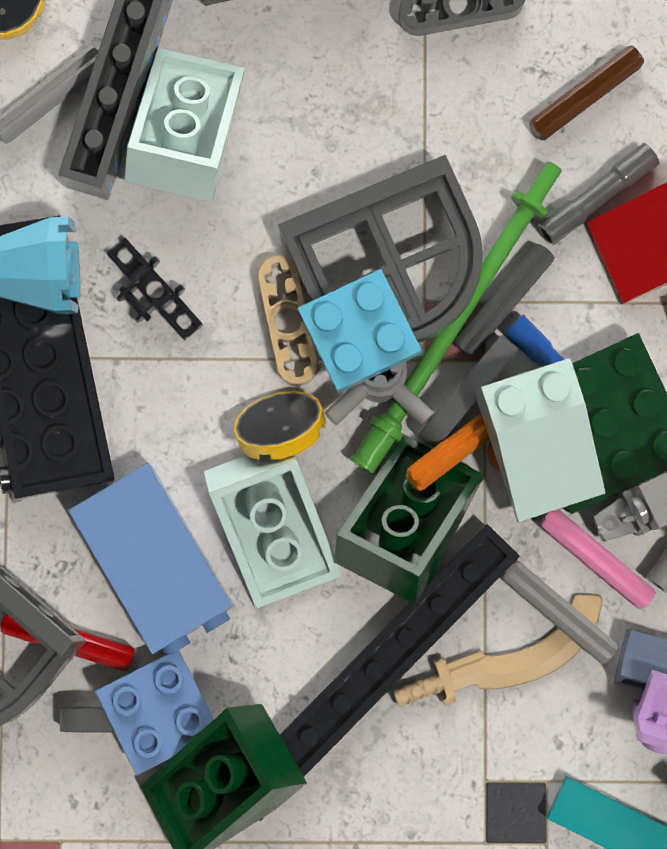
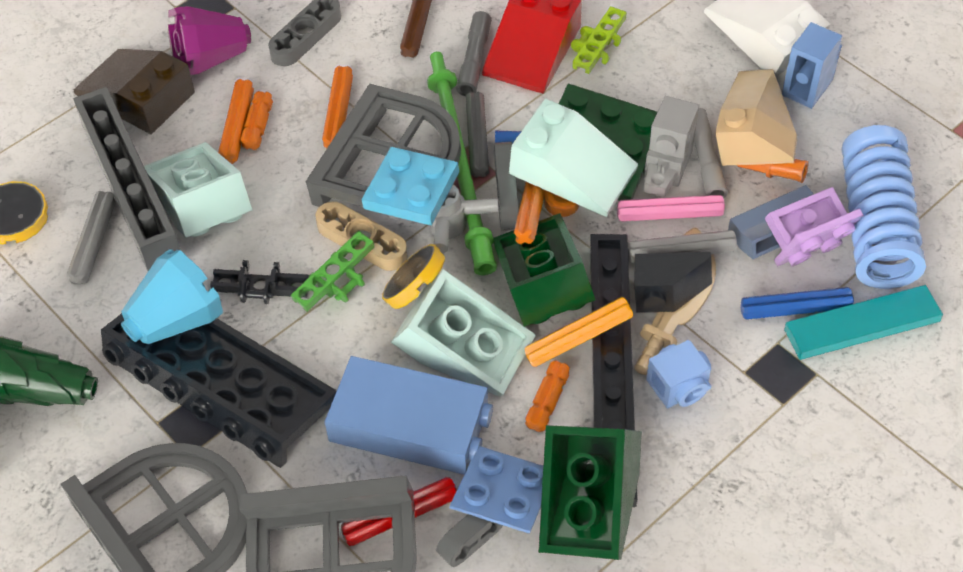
camera: 40 degrees left, 30 degrees down
none -> orange axle [218,79,254,164]
none -> orange axle [240,91,273,150]
none -> bright green piece [291,231,375,312]
none -> orange axle [322,65,353,149]
none -> light orange axle [524,297,633,367]
none -> orange axle [525,360,570,432]
none -> black slope [634,252,712,313]
none -> light blue brick [646,340,712,409]
none -> blue axle [740,287,854,320]

